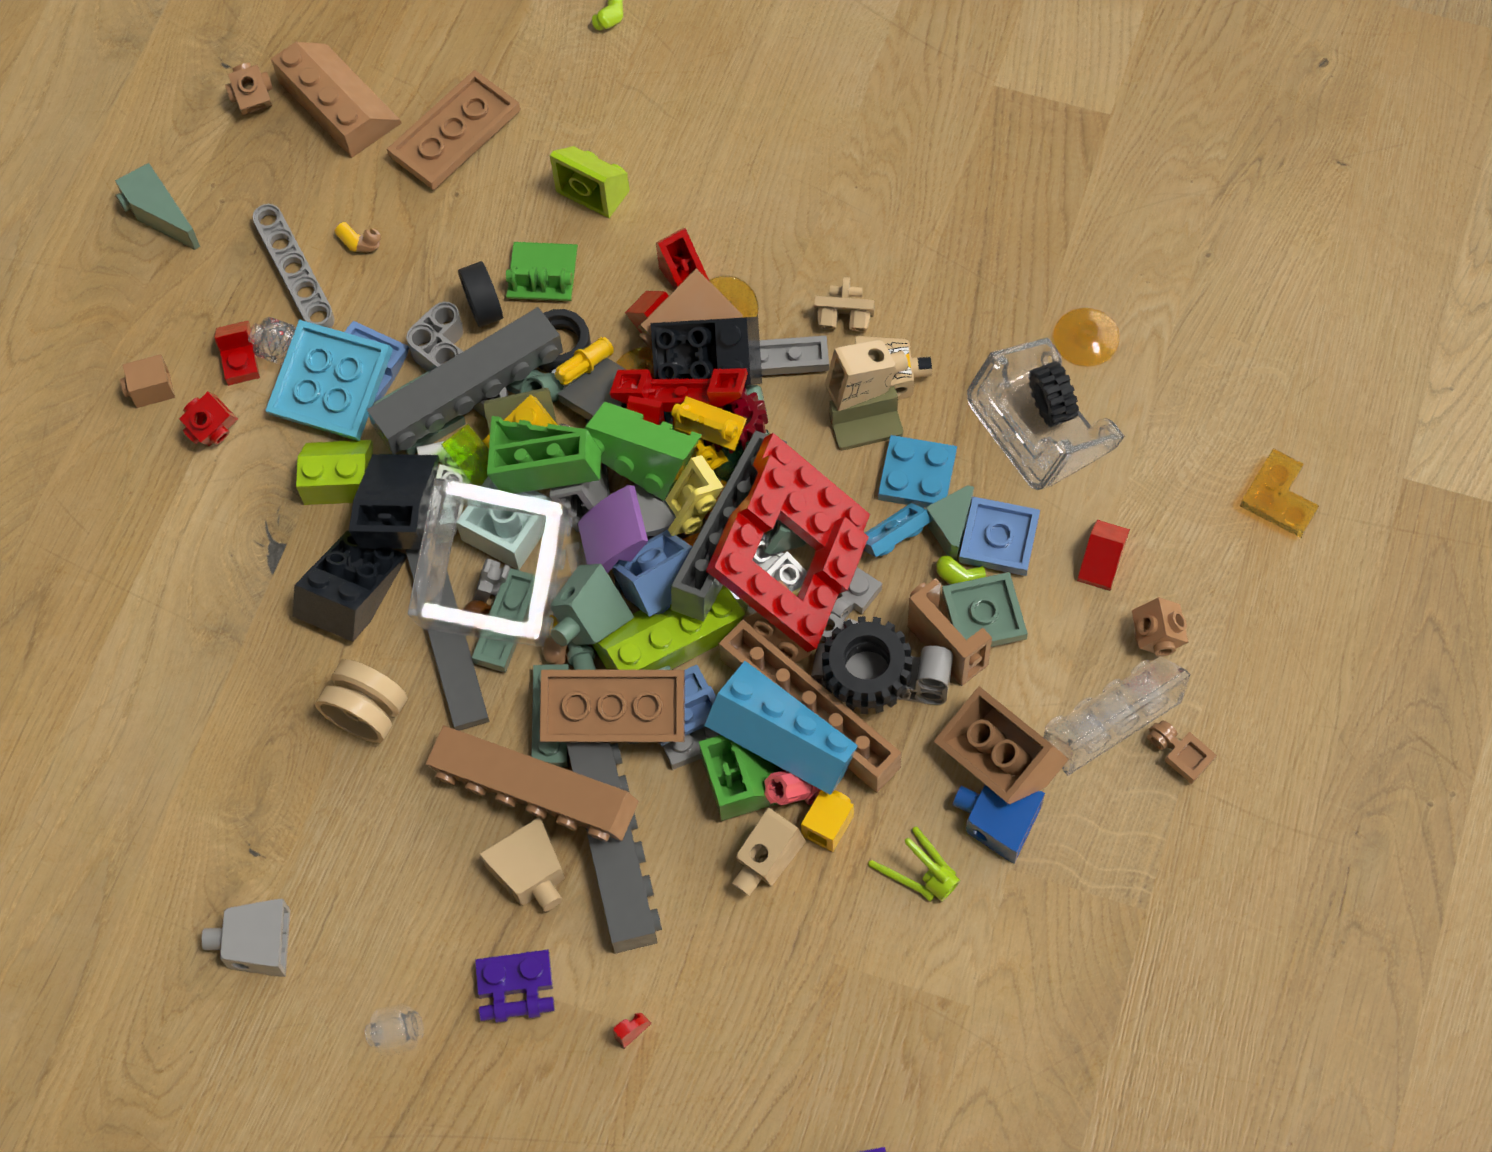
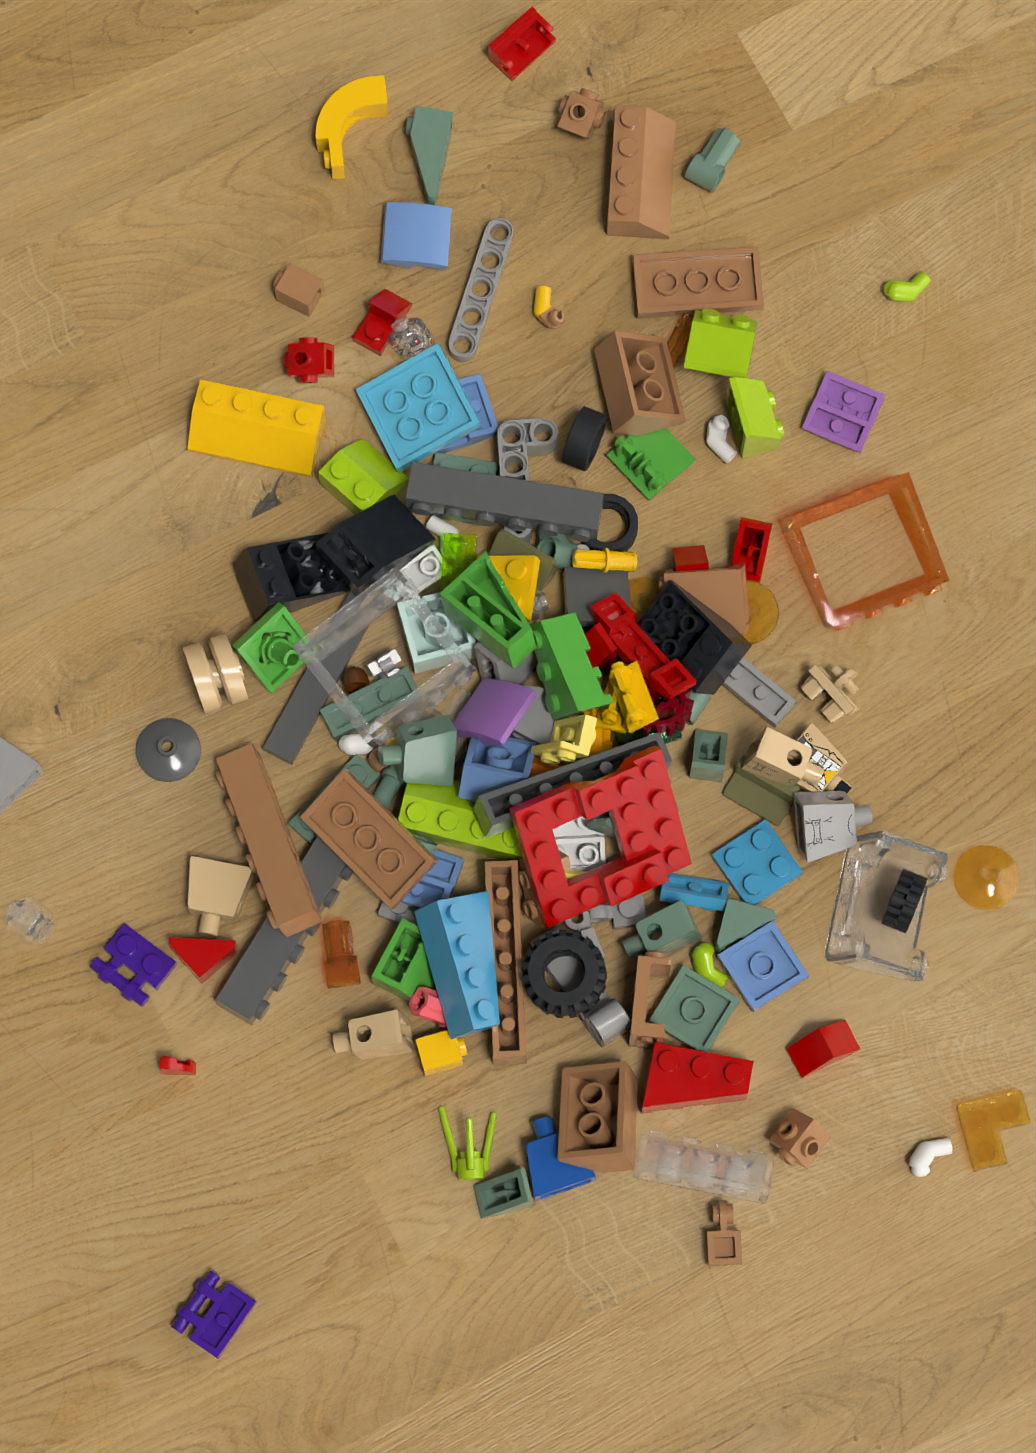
camera: 40 degrees right, 10 degrees up
none -> dark grey dish [136,718,201,782]
none -> red slope [169,937,238,984]
none -> yellow slope [187,379,326,477]
none -> bright green plate [232,602,317,694]
none -> yellow arch [316,75,389,180]
none -> clear orange piece [322,920,361,989]
none -> white arm [339,721,387,755]
none -> medium blue slope [380,202,452,271]
none -> sand green slope [474,1168,533,1219]
none -> red hinge [488,6,556,81]
none -> medium nougat slope [594,331,686,436]
none -> sand green torso [622,900,702,959]
none -> red wedge [641,1042,754,1114]
none -> clear orange axle [667,312,694,369]
none -> lime slope [683,309,758,378]
none -> sand green piece [685,128,741,193]
none -> sand green slope [689,729,728,783]
none -> white arm [706,415,737,464]
none -> clear orange windscreen [778,472,950,631]
none -> light grey torso [793,791,873,862]
none -> medium lavender slope [802,371,886,453]
none -> white arm [909,1138,952,1177]

